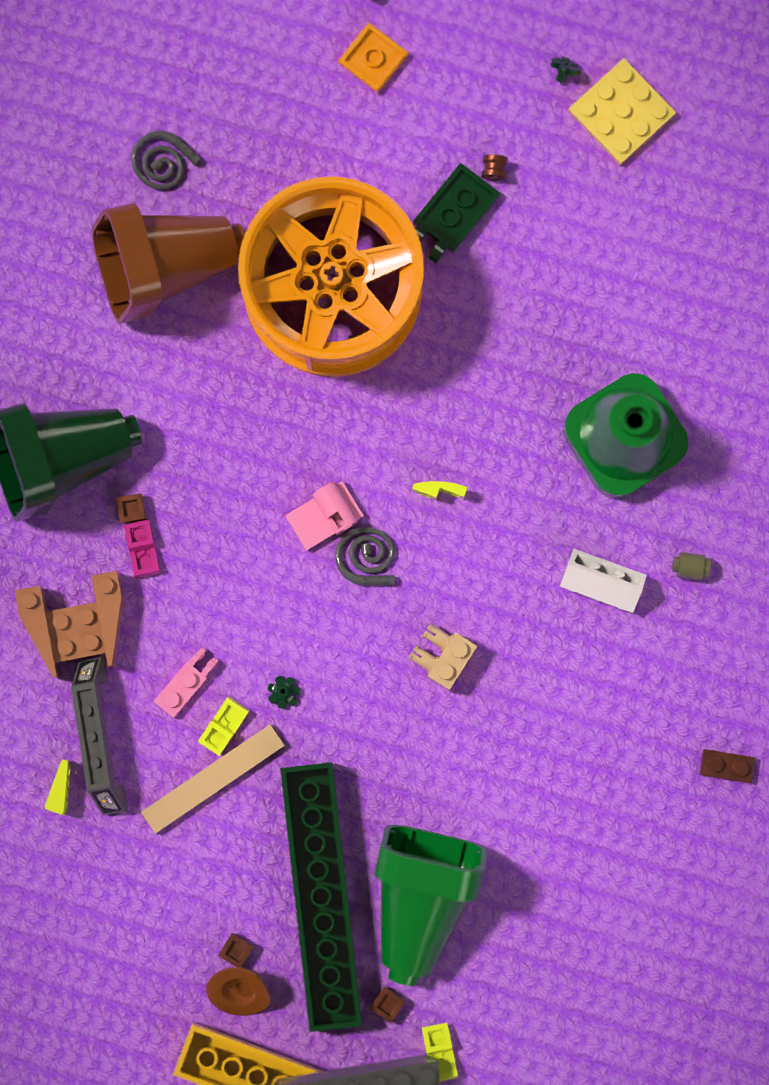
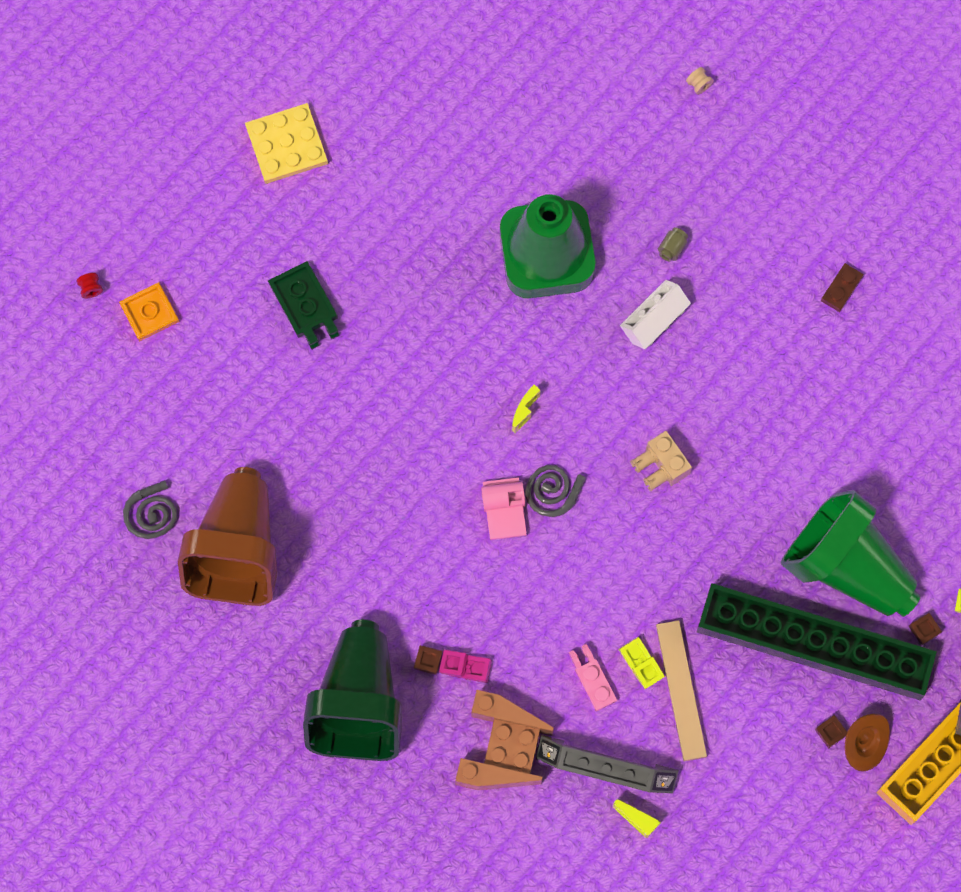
camera: 65 degrees left, 10 degrees down
light orange wheel [238,177,424,377] -> none
dark green plant [267,676,300,709] -> none
copper wheel [482,154,508,181] -> none
plant [550,56,581,83] -> none

